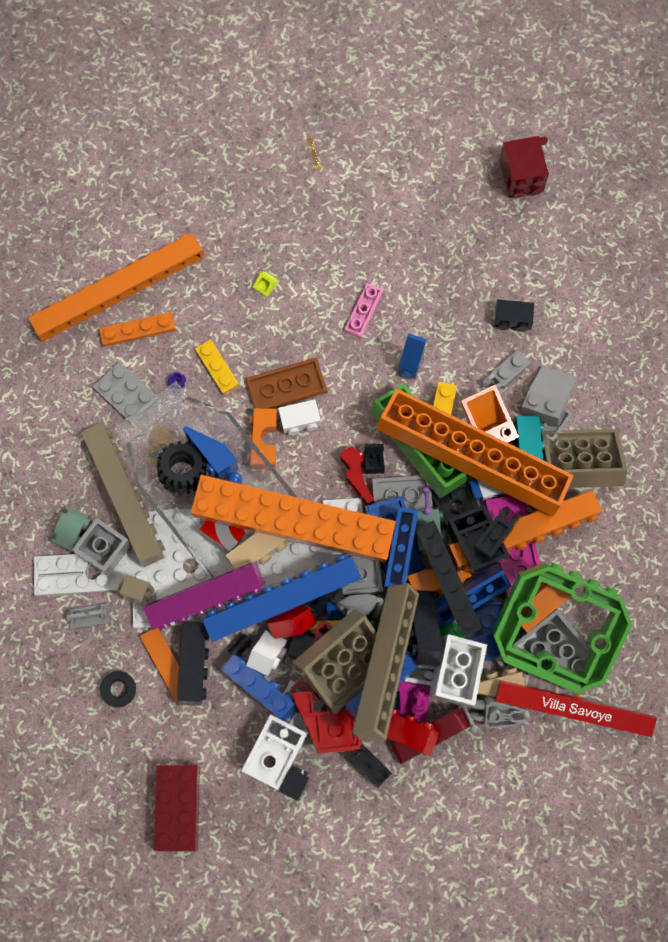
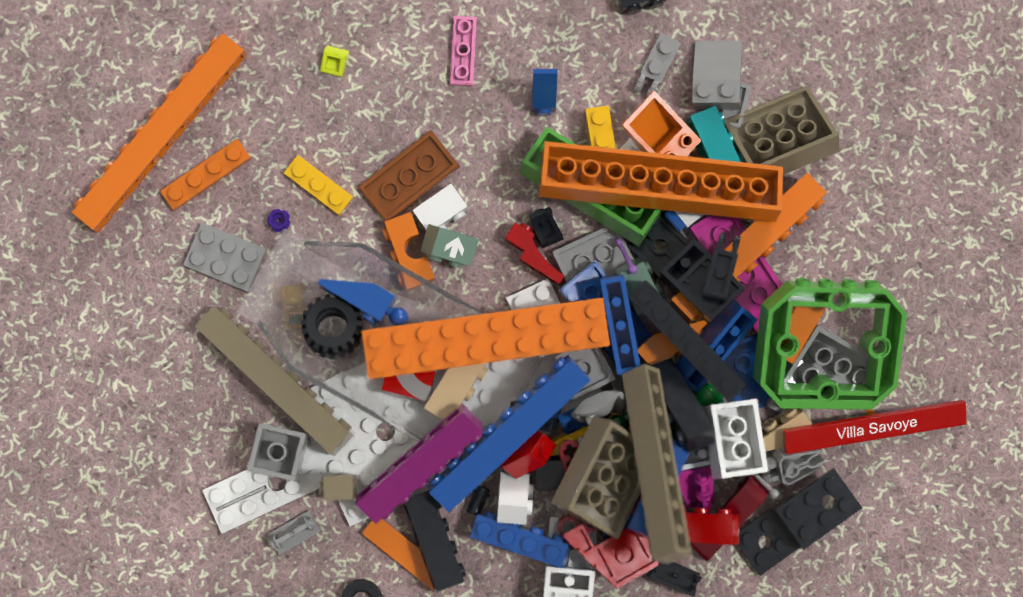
camera: 25 degrees left, 10 degrees up
sand green brick [51,507,92,552] -> none
none -> sand green brick [420,224,479,268]
none -> black bracket [737,468,862,576]

